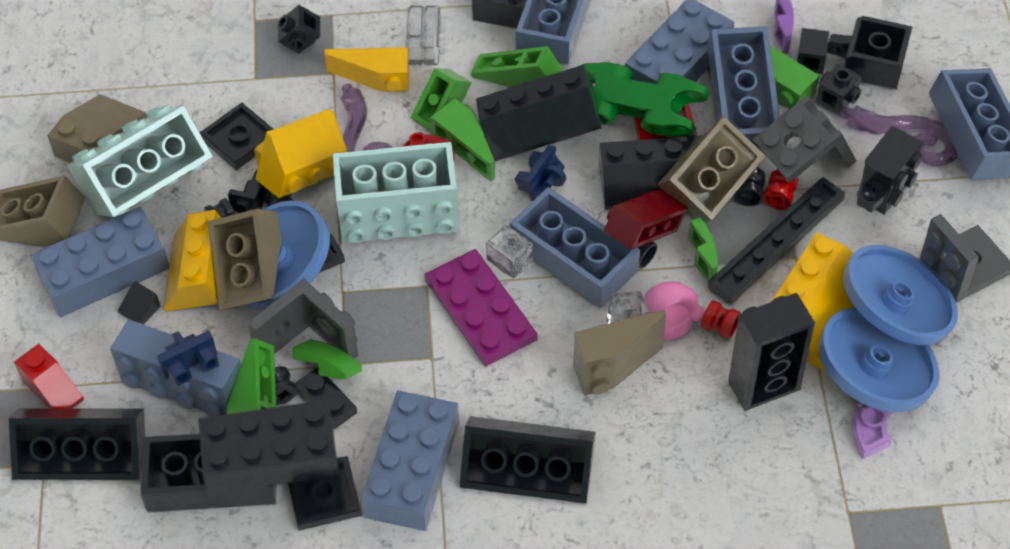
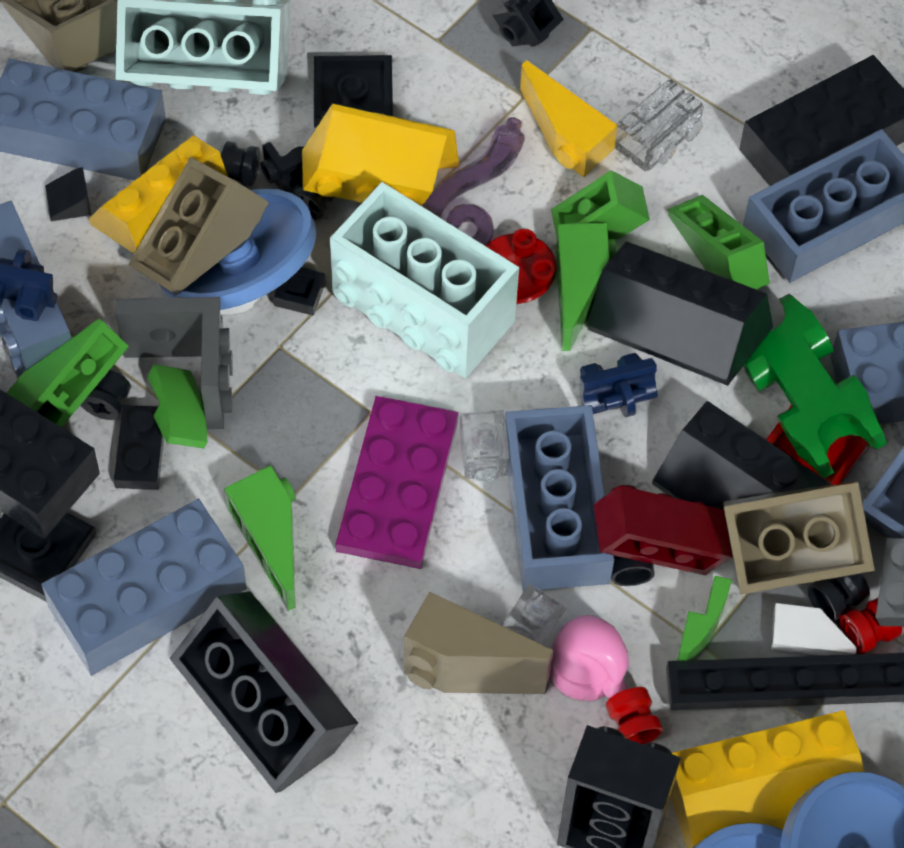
camera: 40 degrees right, 5 degrees up
none -> bright green slope [224,465,296,611]
none -> white tile [771,603,856,656]

